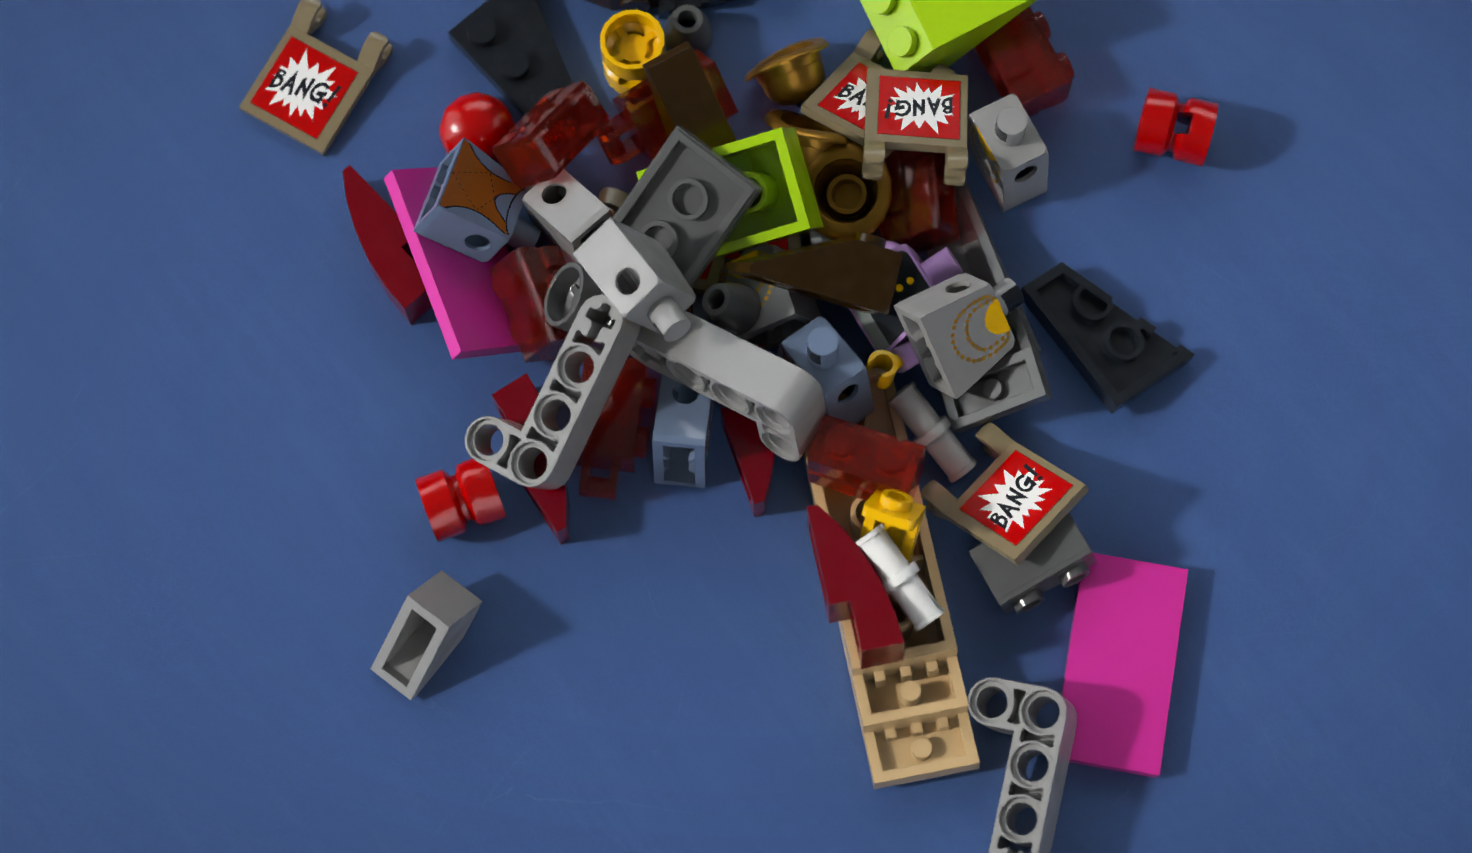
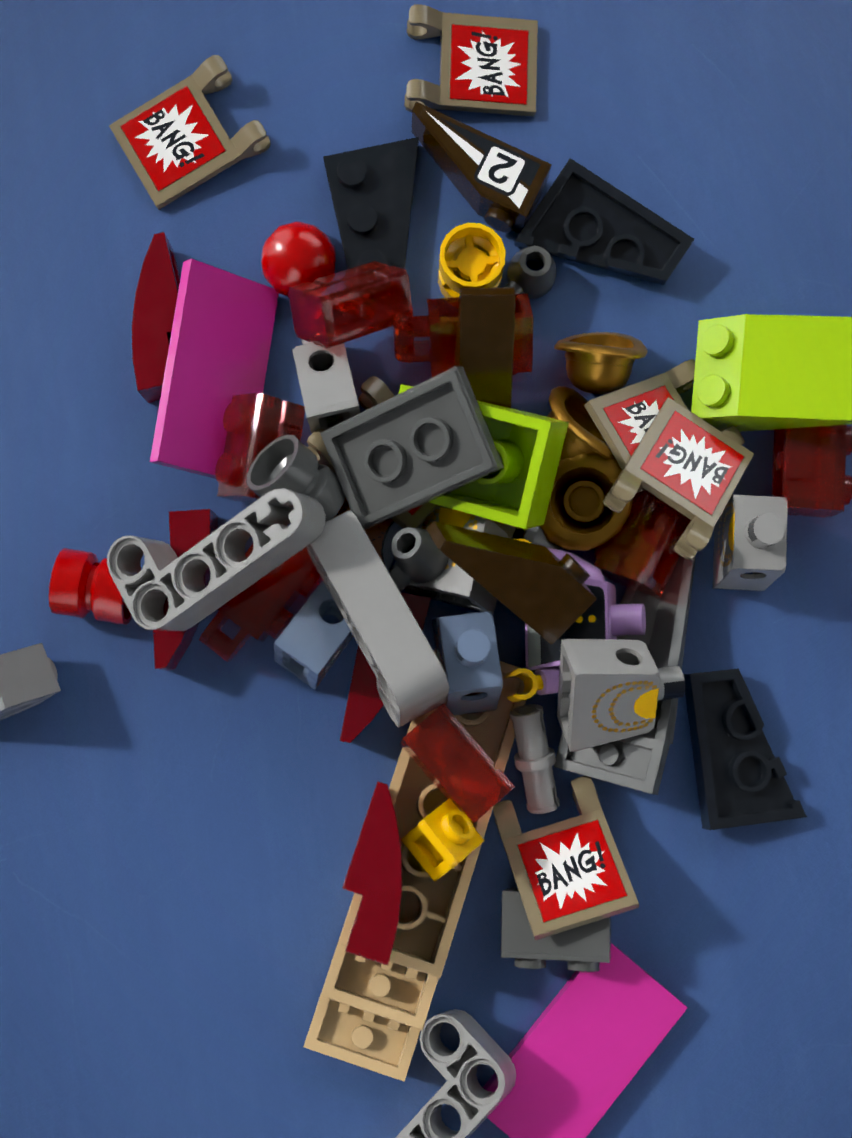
camera: 20 degrees right, 10 degrees up
sand blue torso [413,137,541,262] -> none
light grey torso [573,217,696,342] -> none
white pin [855,524,945,631] -> none

